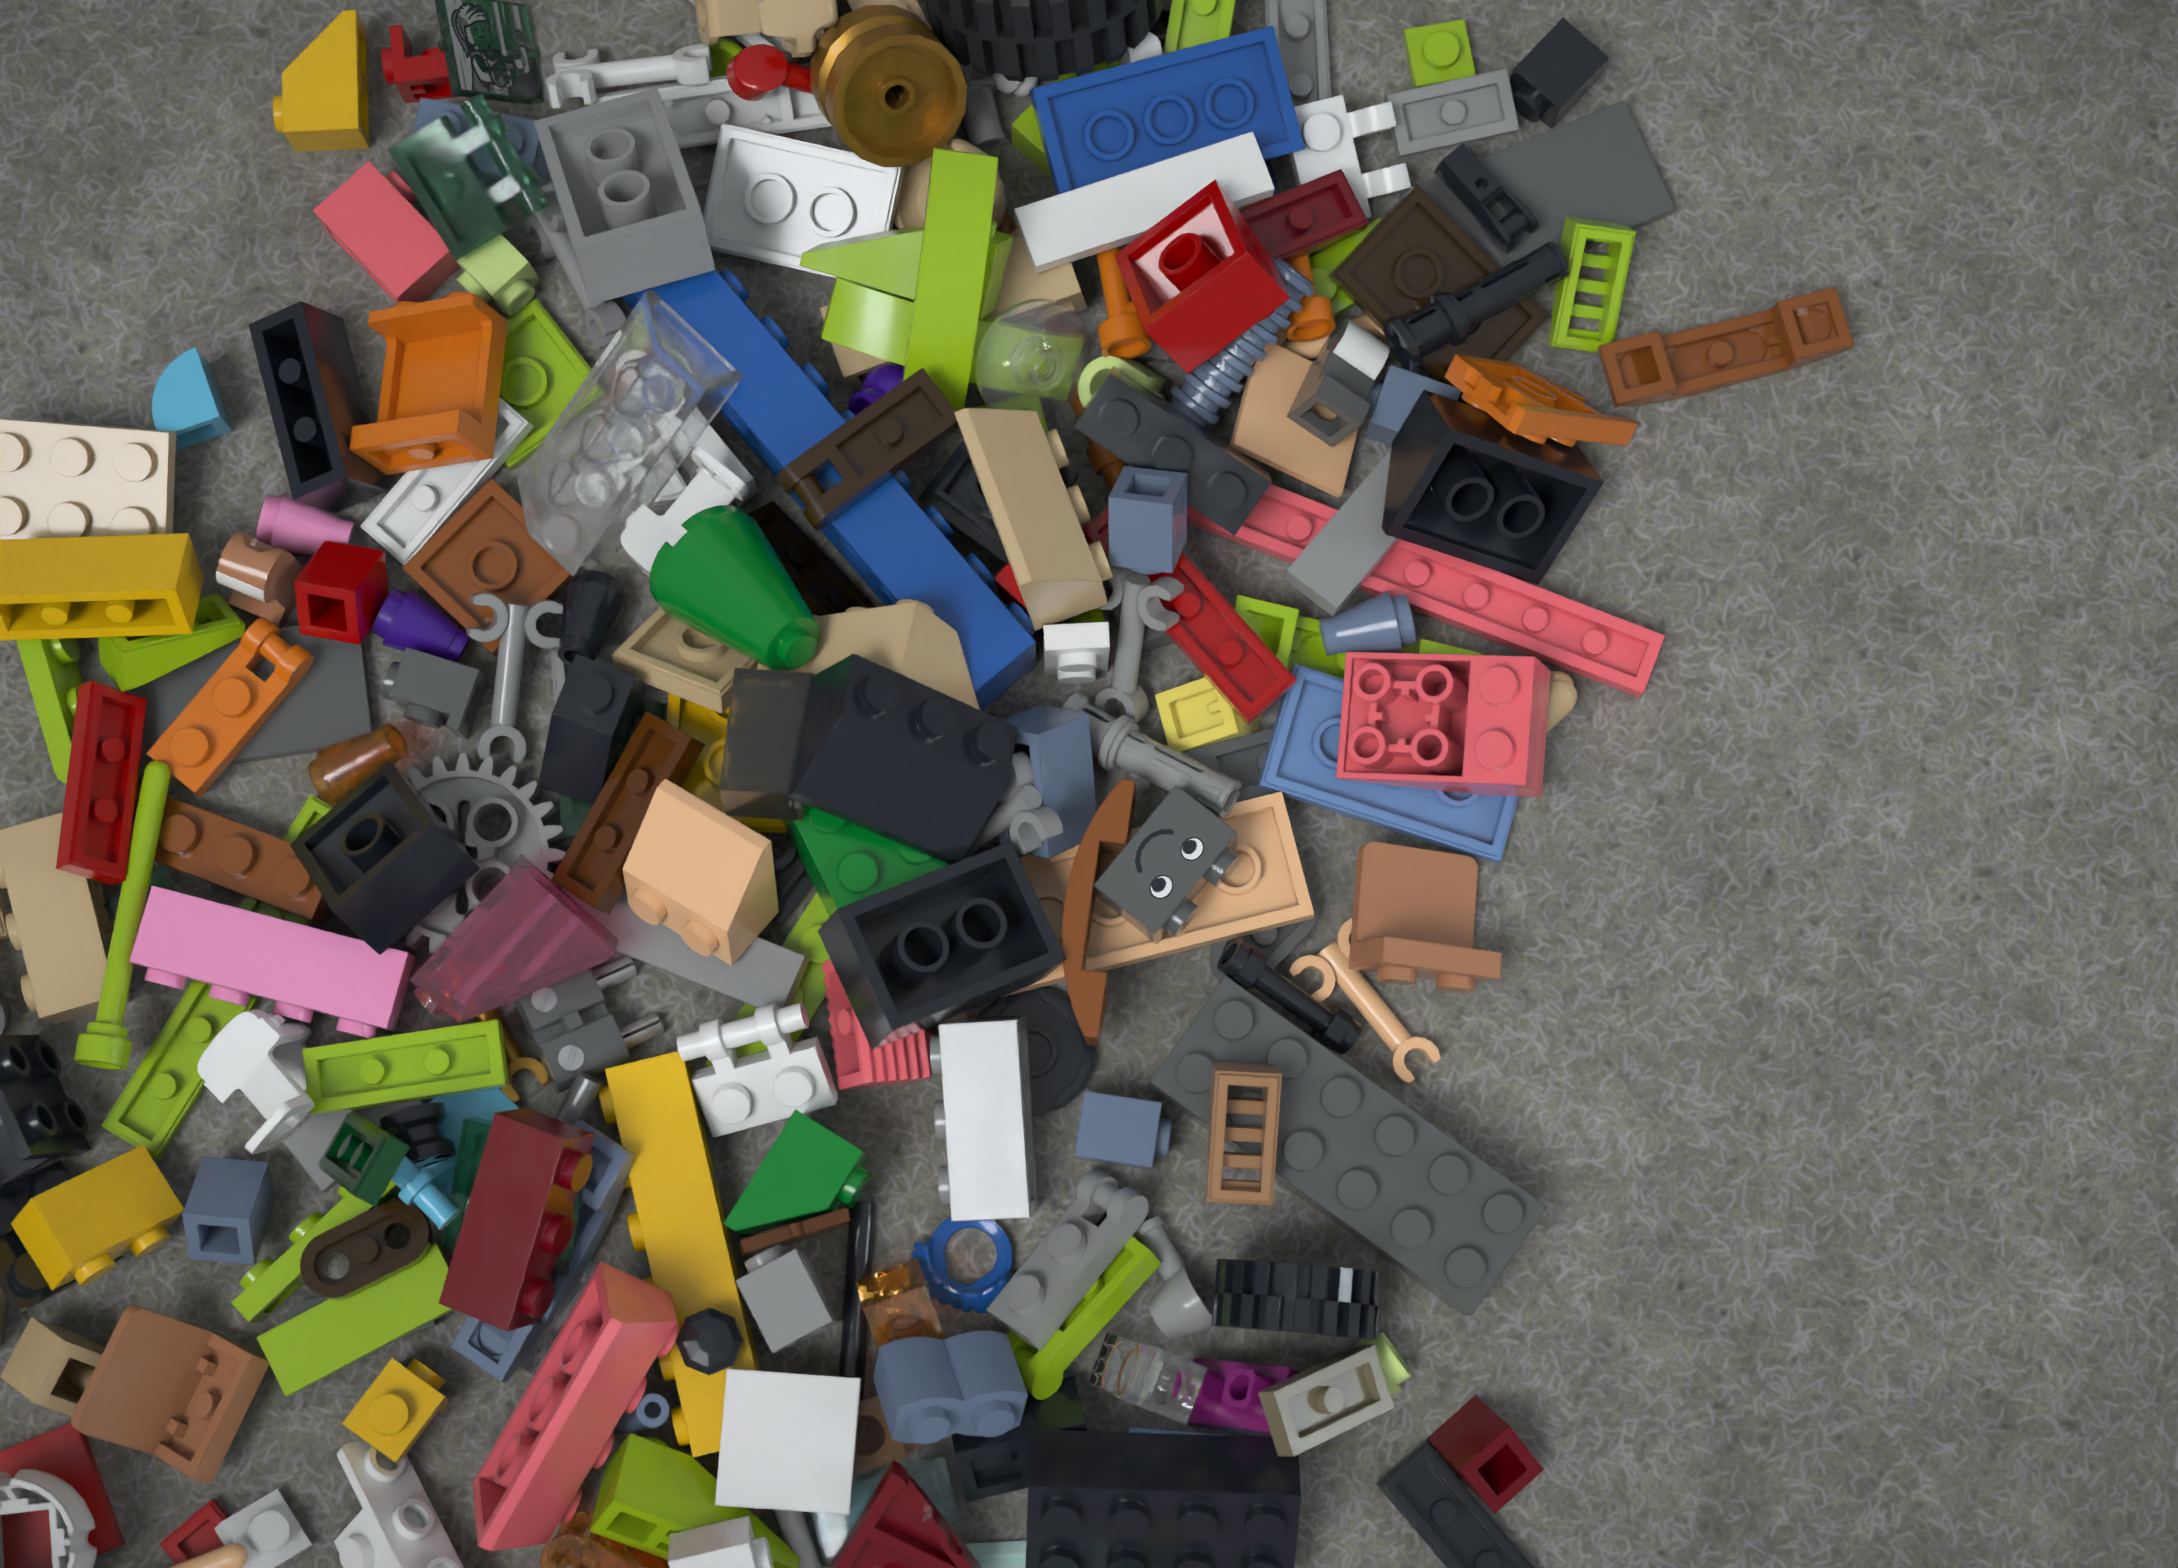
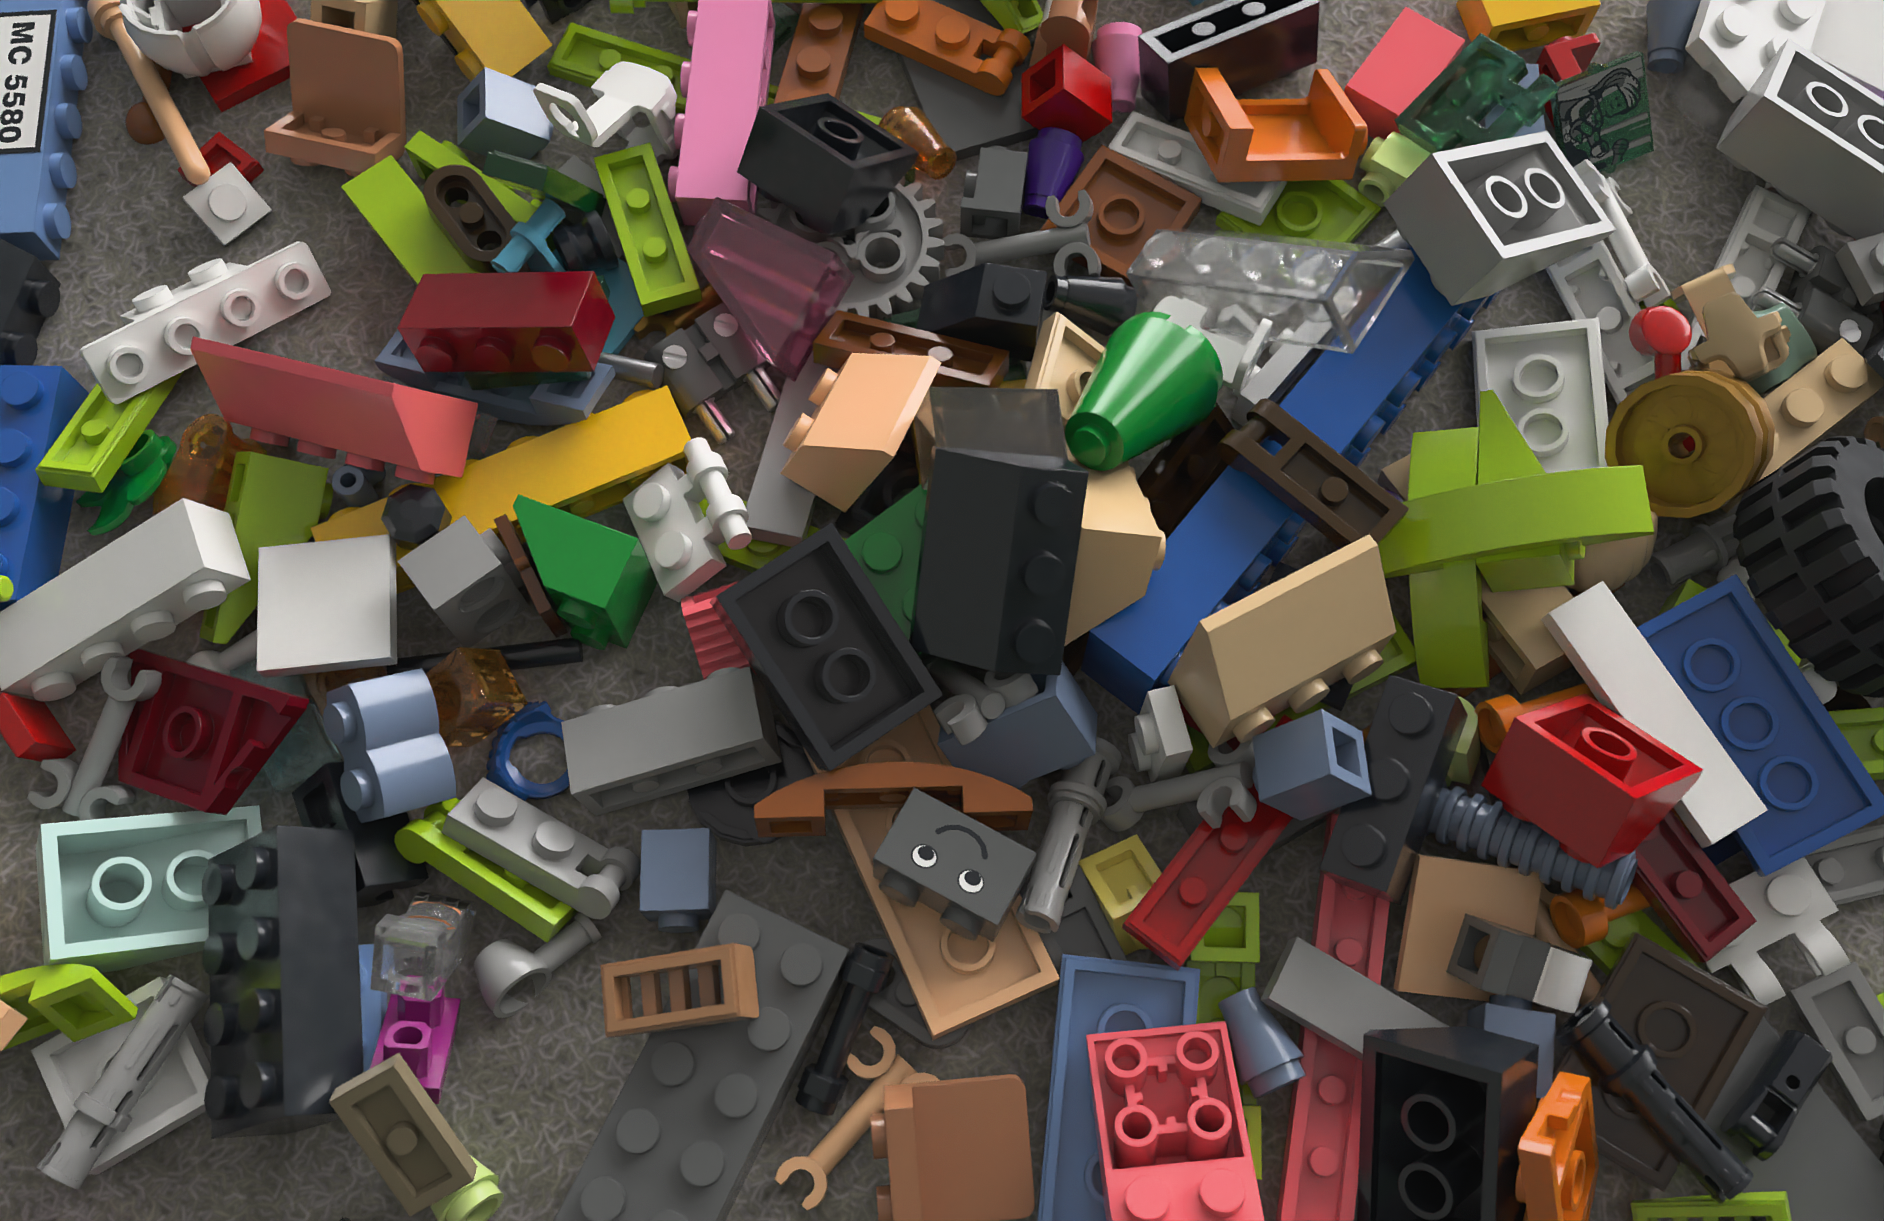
camera: 85 degrees right, 10 degrees down
yellow bracket [342,1358,450,1465] -> none
clear dish [975,298,1090,421] -> none
black wheel [1212,1259,1382,1340] -> none

